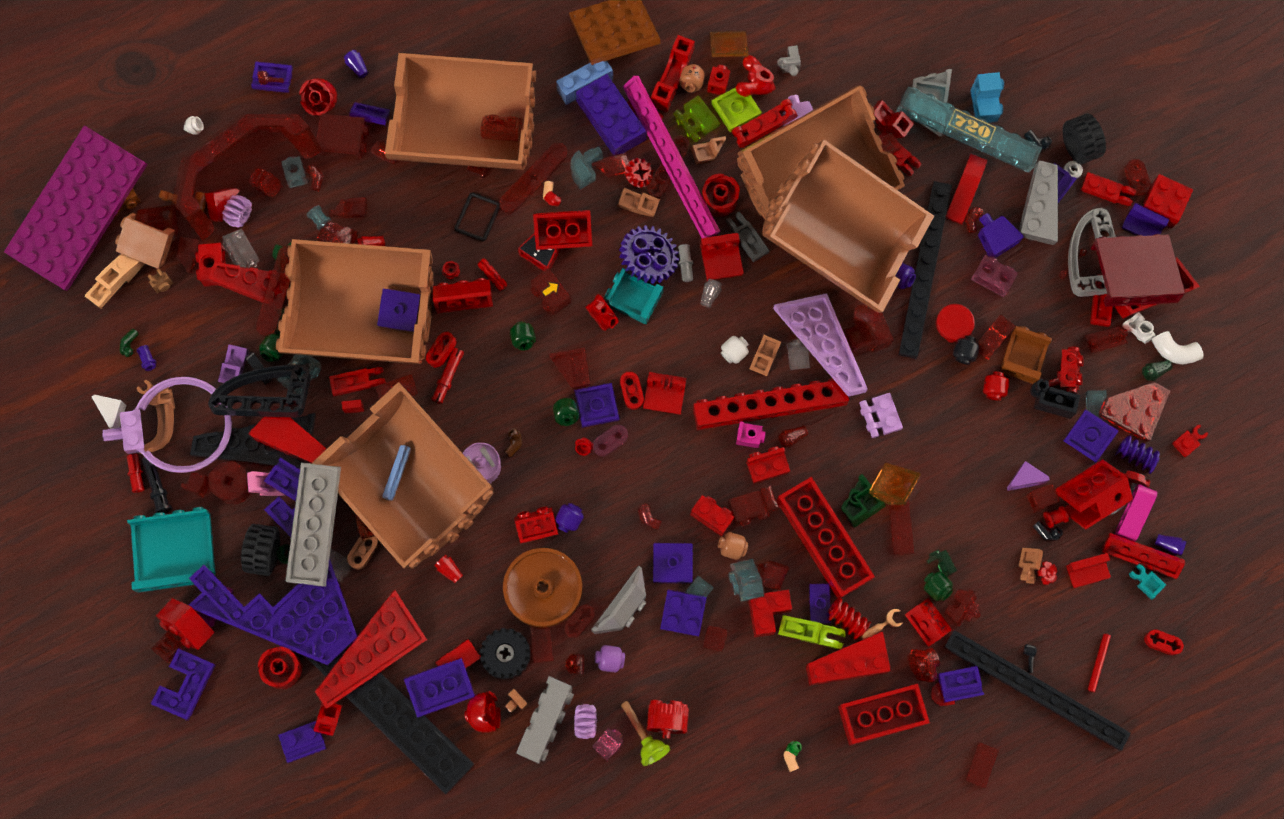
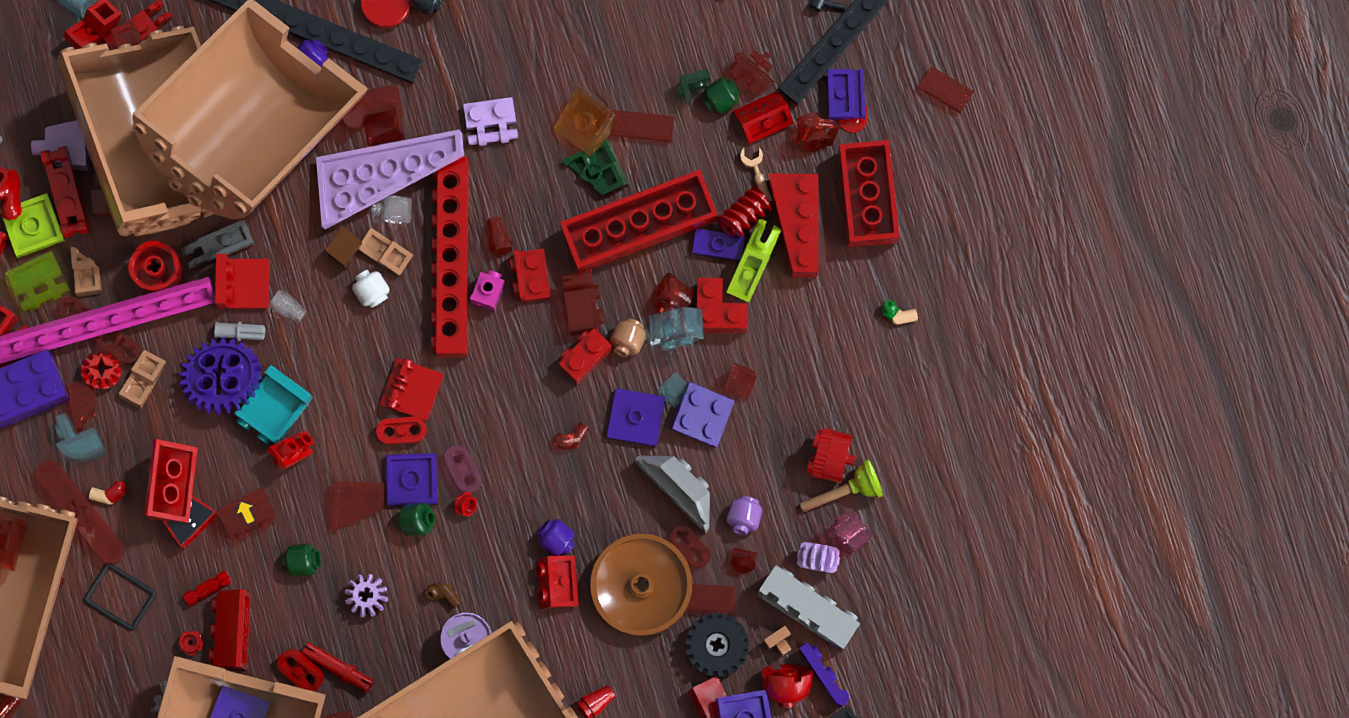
camera: 80 degrees left, 5 degrees up
none -> reddish brown panel [325,227,362,270]
none -> lavender gear [345,574,388,618]
none -> dark purple plate [798,643,849,706]

